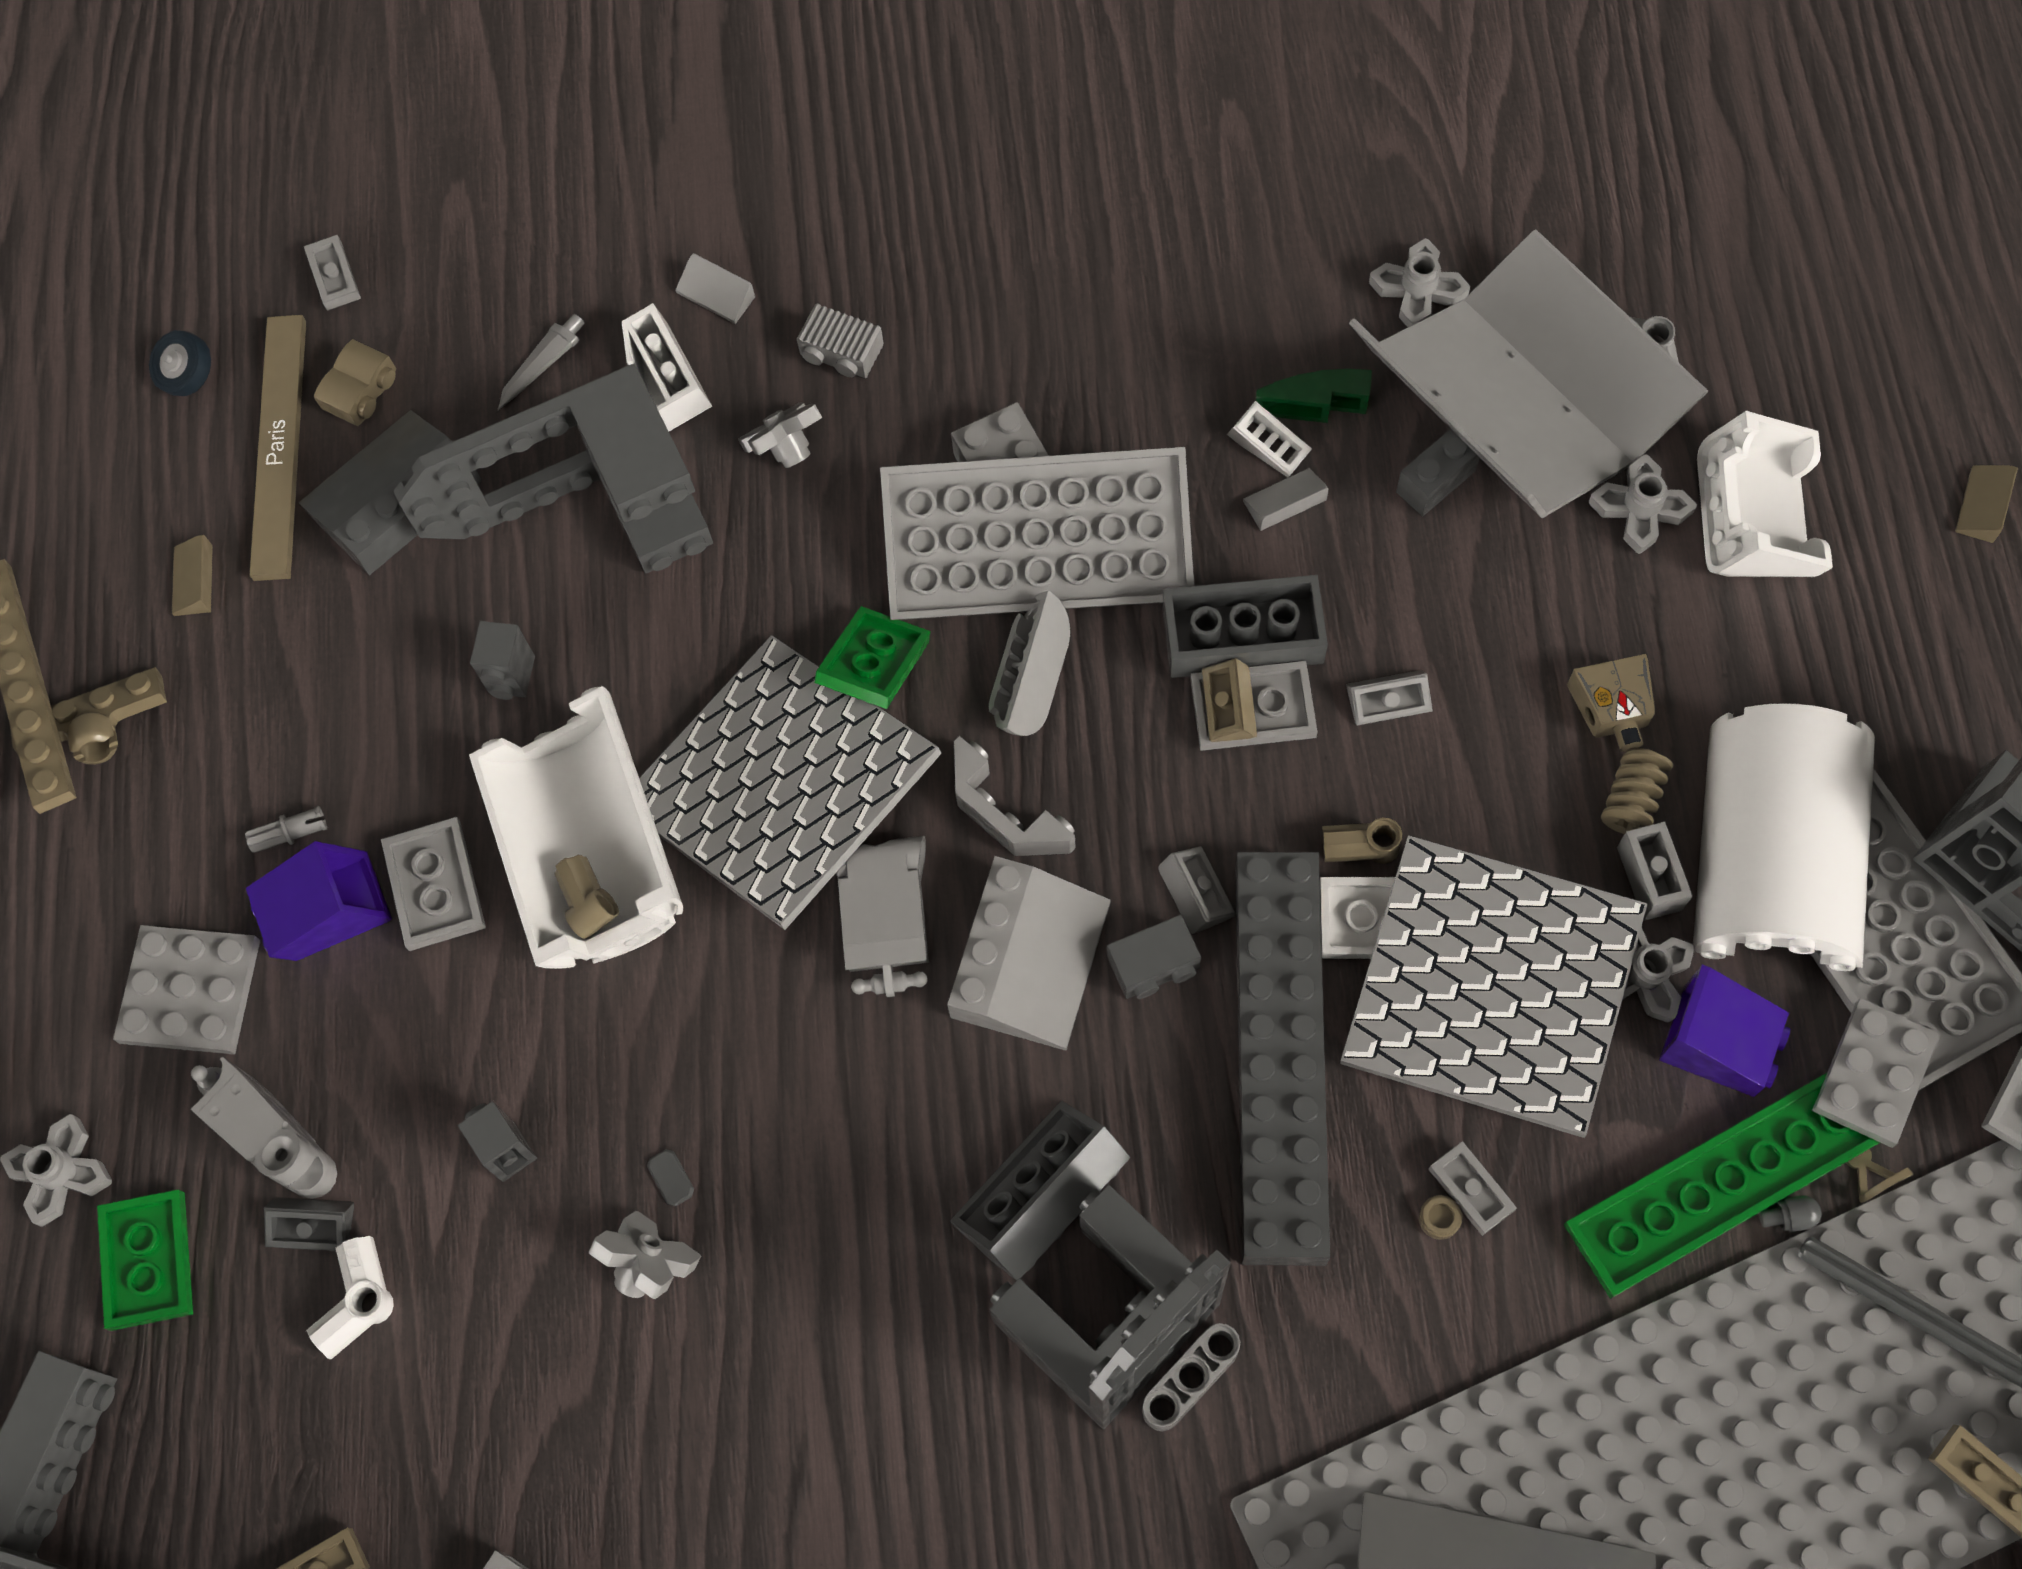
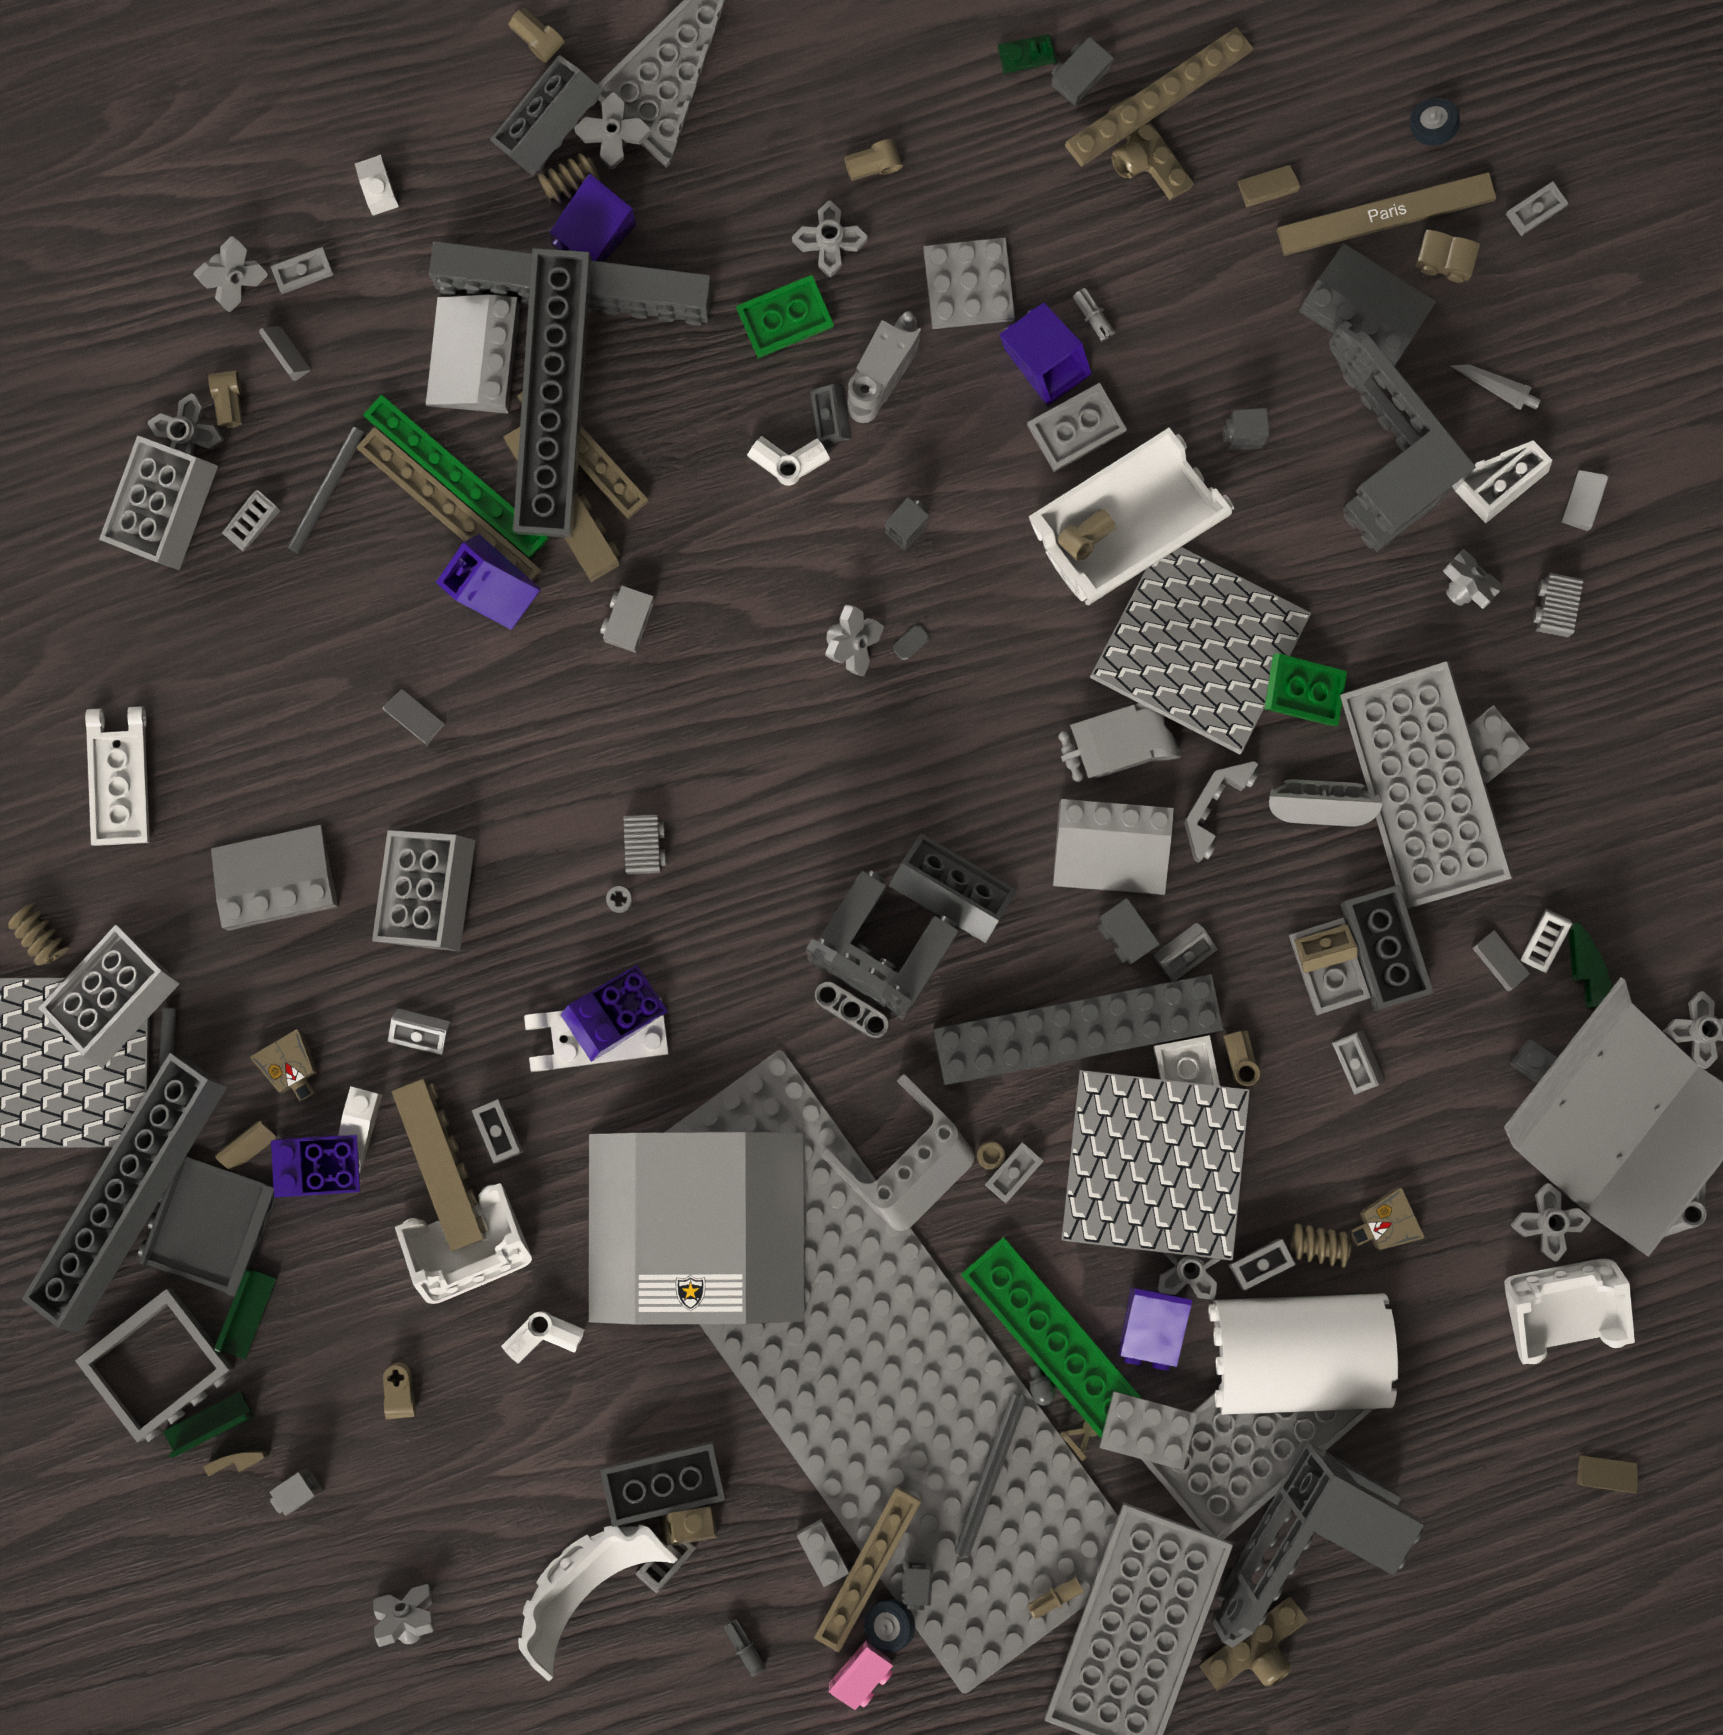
camera: 70 degrees right, 15 degrees up
none -> light grey windscreen [821,1074,975,1231]

